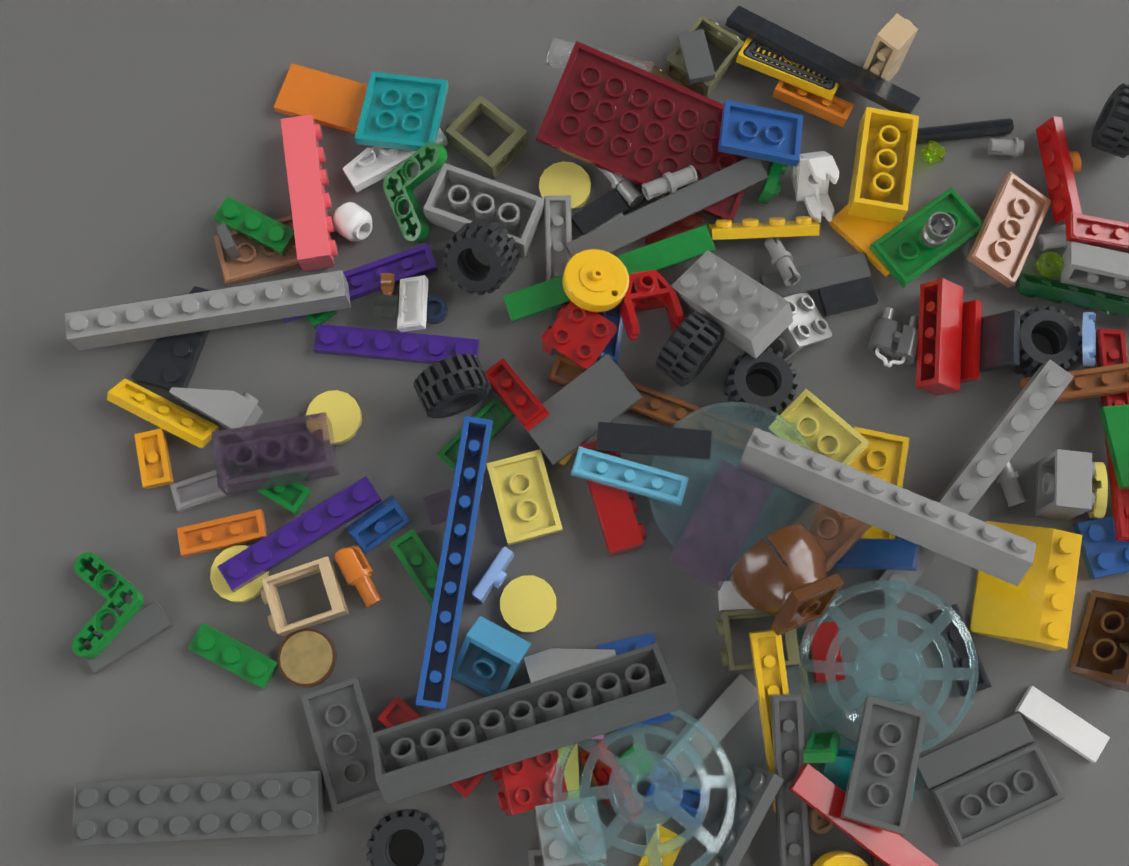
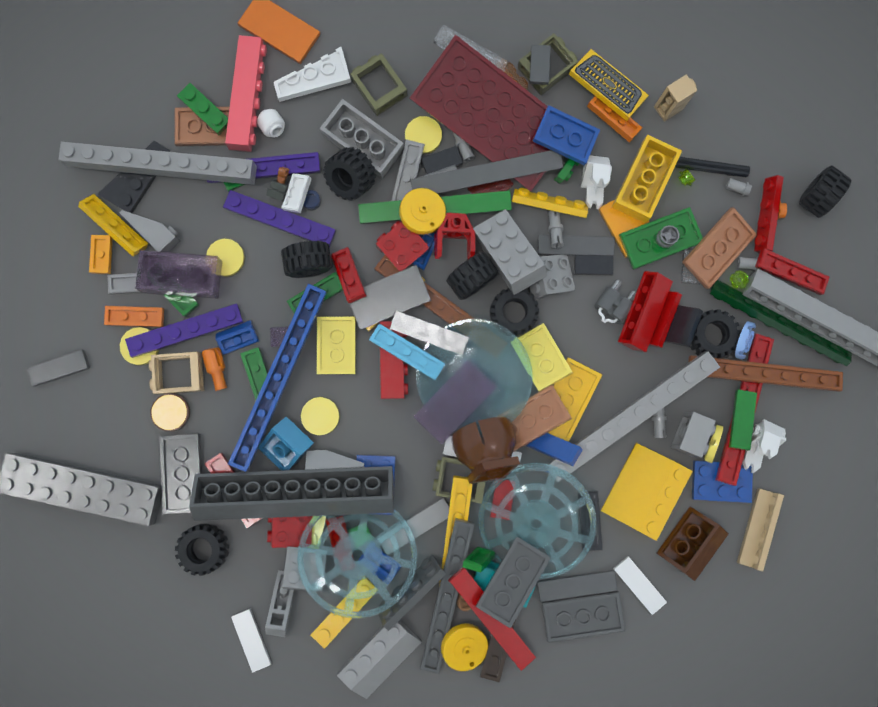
camera: 15 degrees right, 10 degrees up
green beam [72,552,144,660] -> none
green plate [188,623,279,689] -> none
dark grey tile [216,223,241,260] -> none
teal plate [355,72,449,153] -> none
green beam [383,142,447,243] -> none
light blue plate [472,547,514,604] -> none
light grey pin [642,165,698,200] -> none
black tile [725,5,920,114] -> none
light grey brick [738,428,1036,586] -> none

